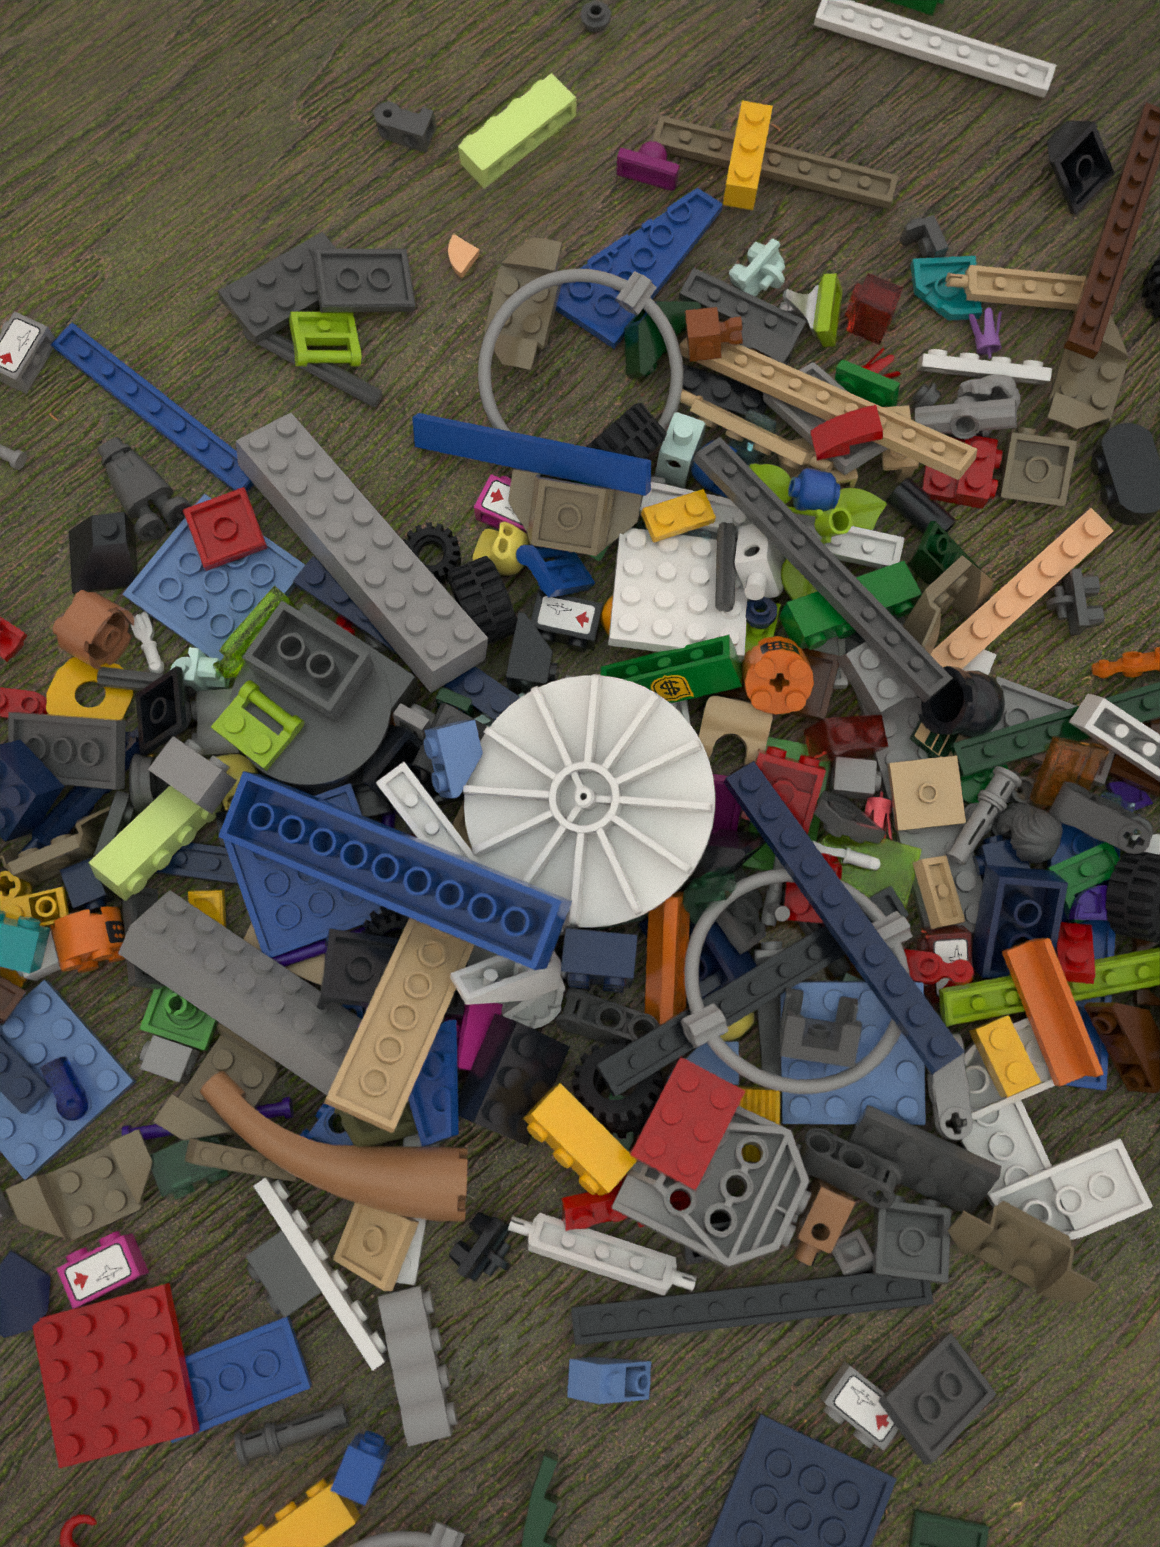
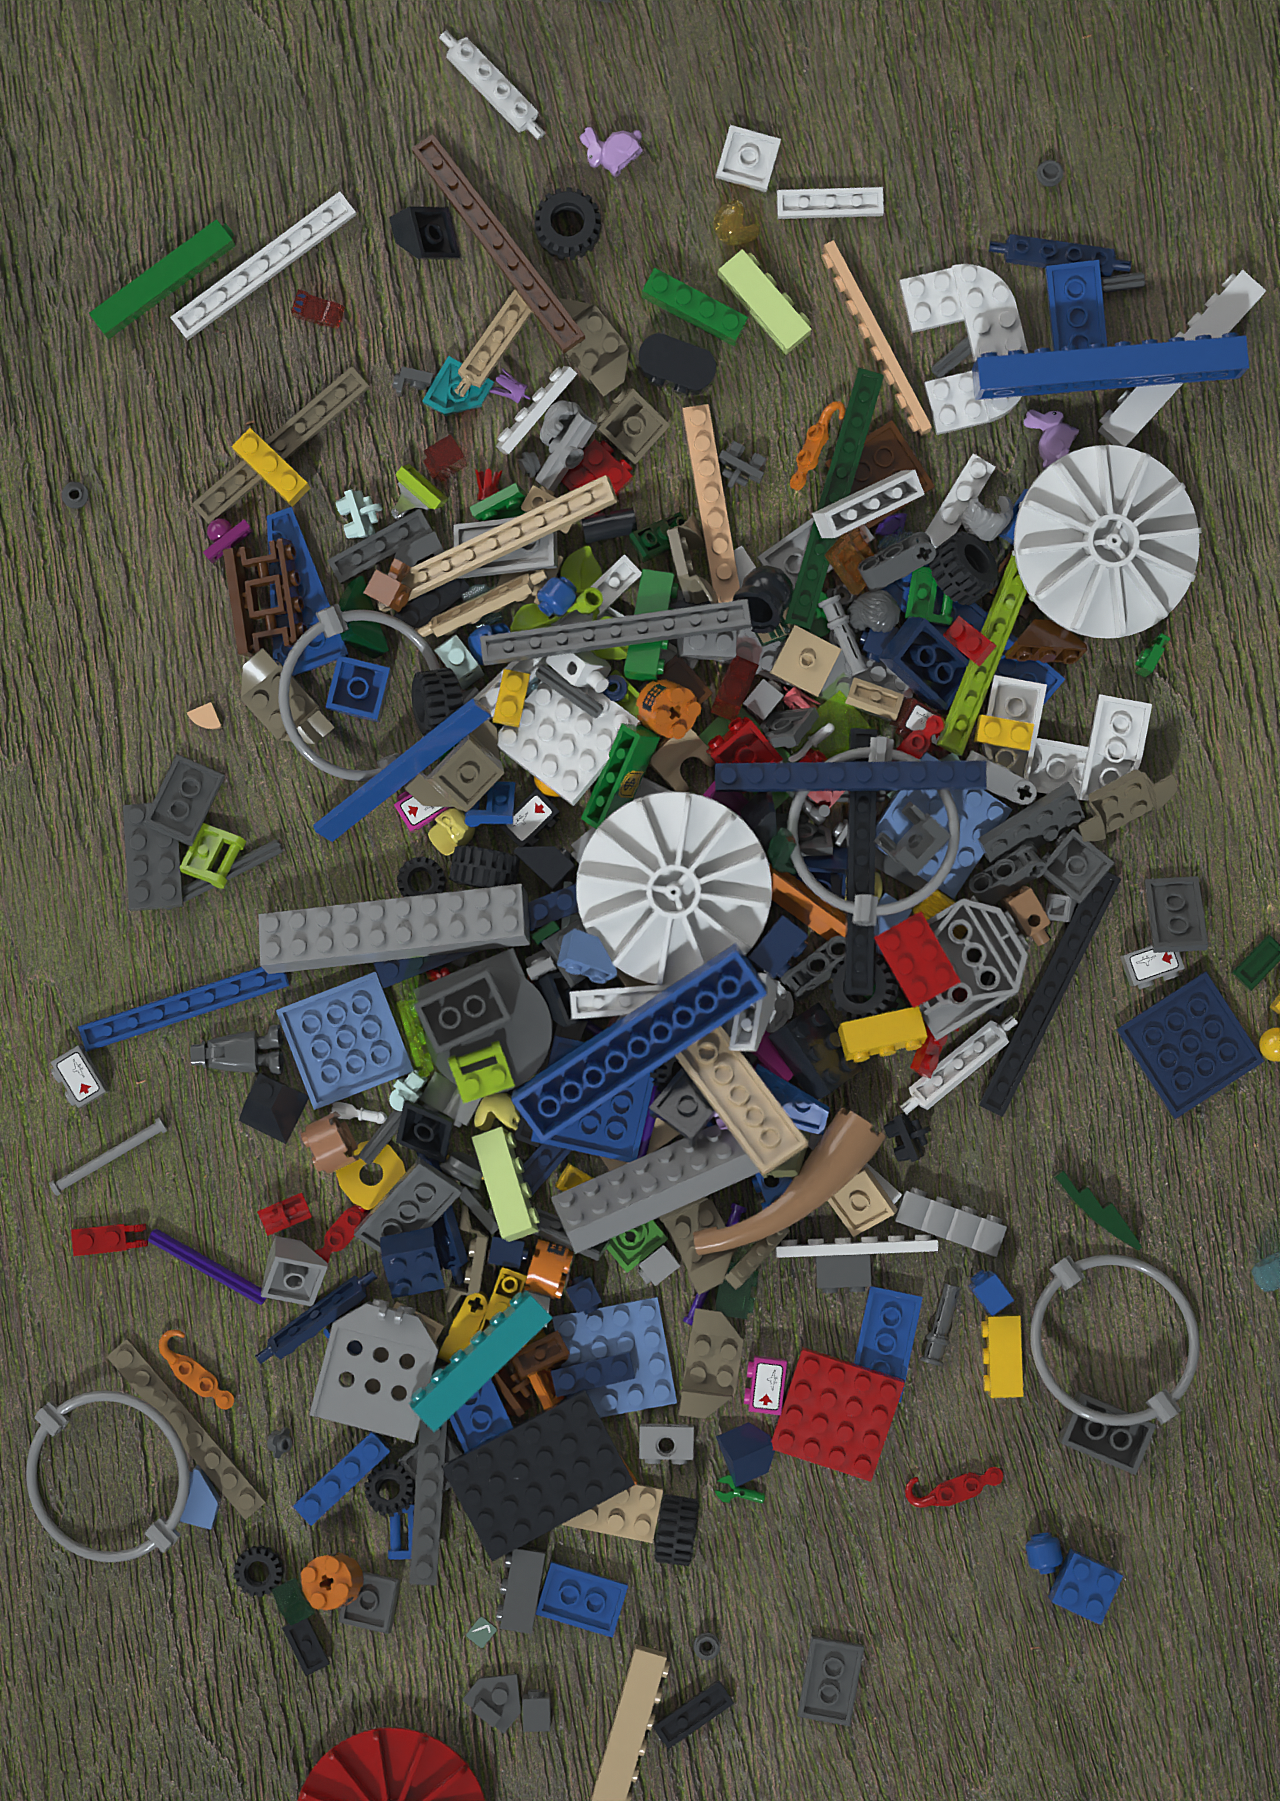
camera: 60 degrees left, 10 degrees up
clear blue piece [40,1056,89,1121] -> none
light grey brick [148,736,236,814] -> none
red tile [183,487,268,571] -> none
dark grey leg [374,102,437,153] -> none
yellowish green brick [458,73,576,189] -> none
medium blue slope [567,1357,651,1404] -> none
red slope [810,405,883,460] -> none
orange panel [1002,938,1103,1086] -> none
dark purple tile [1069,885,1107,920] -> none
none -> reddish brown fence [223,538,308,657]
none -> clear red leg [291,289,345,329]
none -> blue brick [325,655,393,723]
none -> dark blue brick [566,1274,602,1315]

